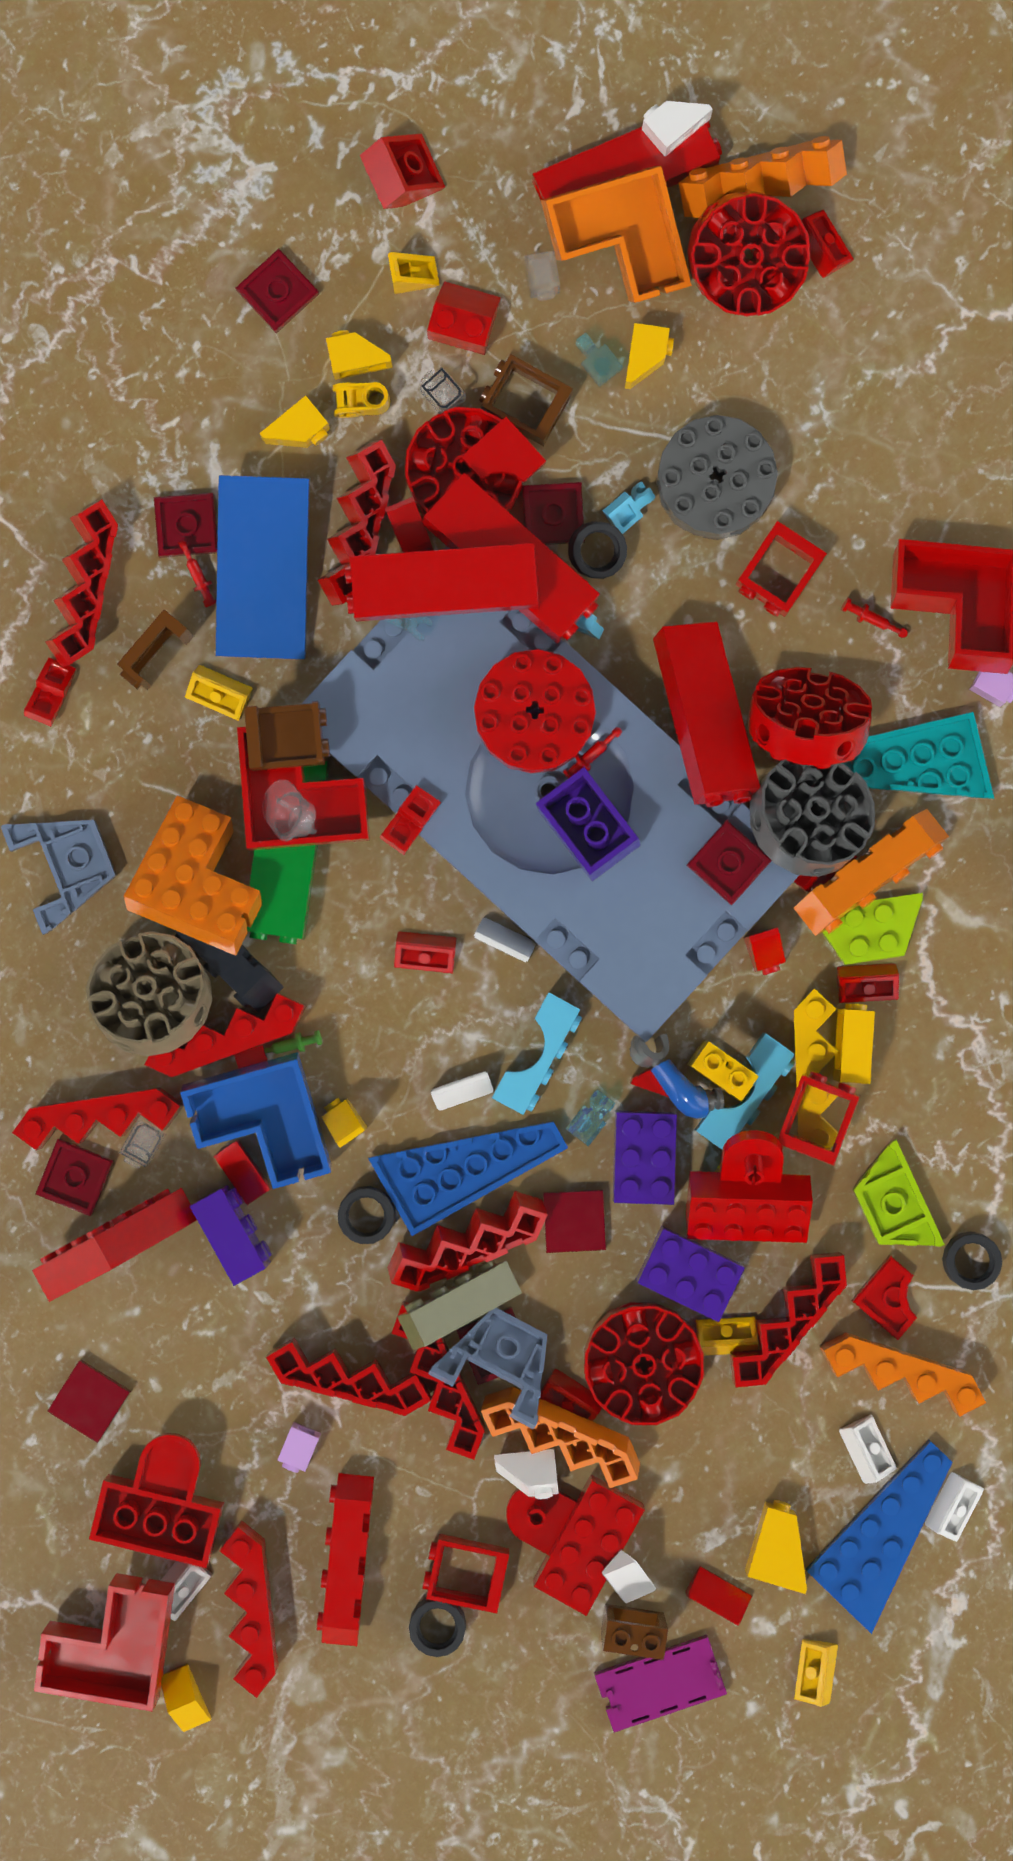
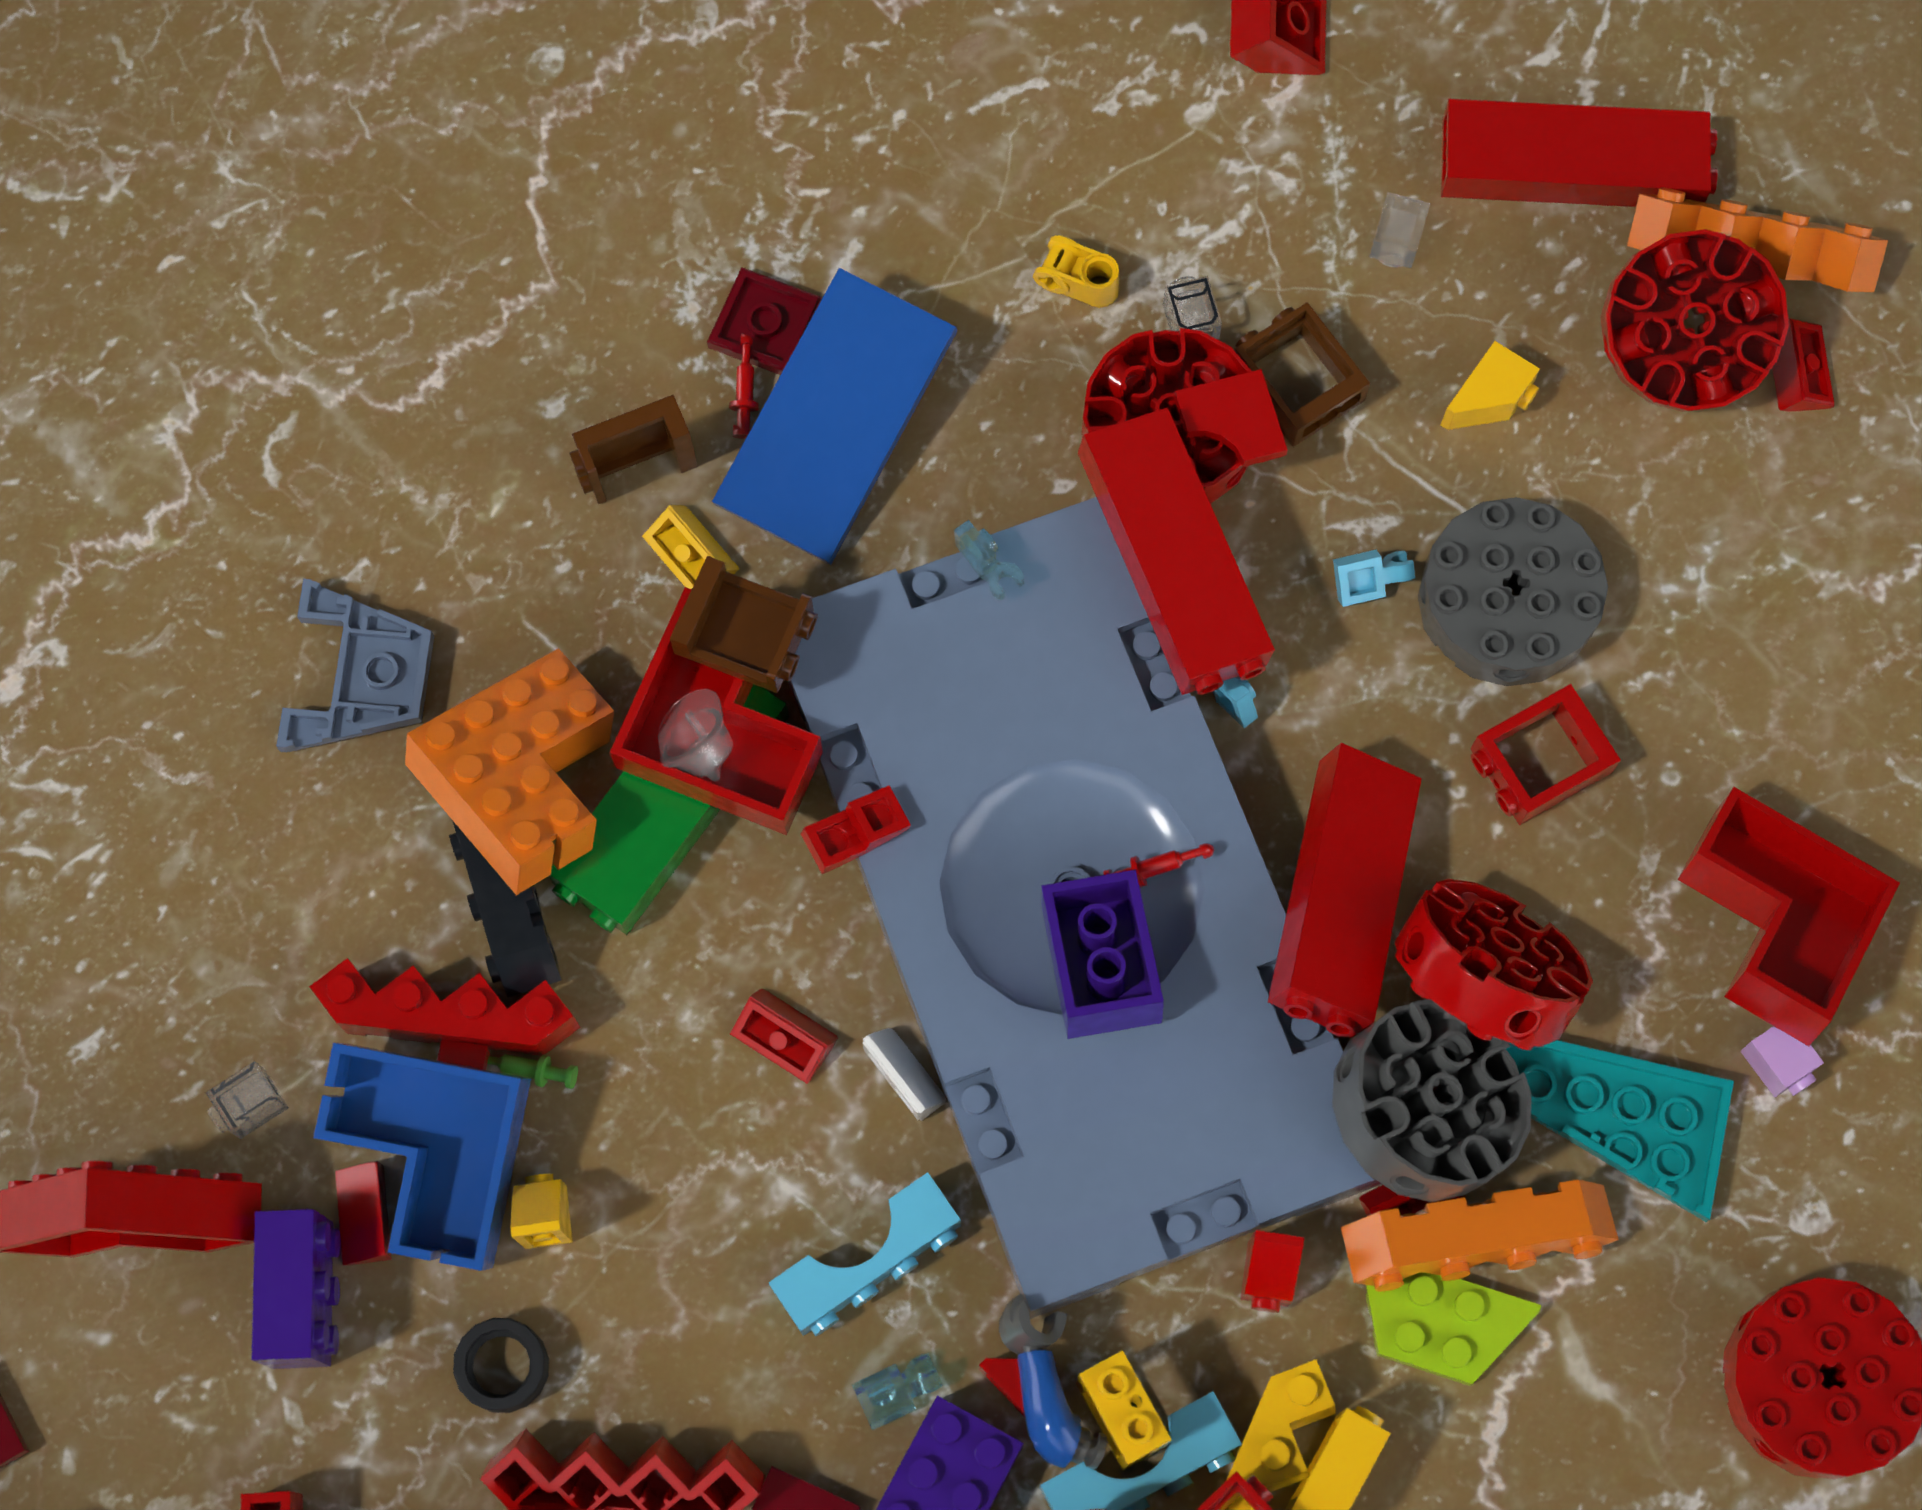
camera: 30 degrees right, 15 degrees down
red brick [12,1087,184,1150] -> none
red slope [24,657,76,727] -> none
dark red tile [35,1138,114,1217] -> none
red brick [45,499,118,667] -> none
dark tan brick [86,931,212,1056] -> none
dark red tile [235,248,319,334] -> none
yellow slope [260,395,330,448] -> none
red brick [318,439,396,606] -> none
yellow slope [326,330,393,380] -> none
red brick [345,543,539,622] -> none
blue wing [368,1121,568,1236] -> none
red slope [385,497,433,553] -> none
yellow slope [388,252,440,294] -> none
red slope [427,281,501,355] -> none
white slope [431,1071,494,1110] -> none
red brick [474,649,596,774] -> none
dark red tile [522,482,585,545] -> none
orange piece [541,166,692,303] -> none
black tyre [568,521,627,579] -> none
clear light blue plate [575,333,624,388] -> none
white slope [642,101,713,157] -> none
dark red tile [686,820,772,906] -> none
red slope [837,963,899,1003] -> none
red piece [841,597,908,638] -> none

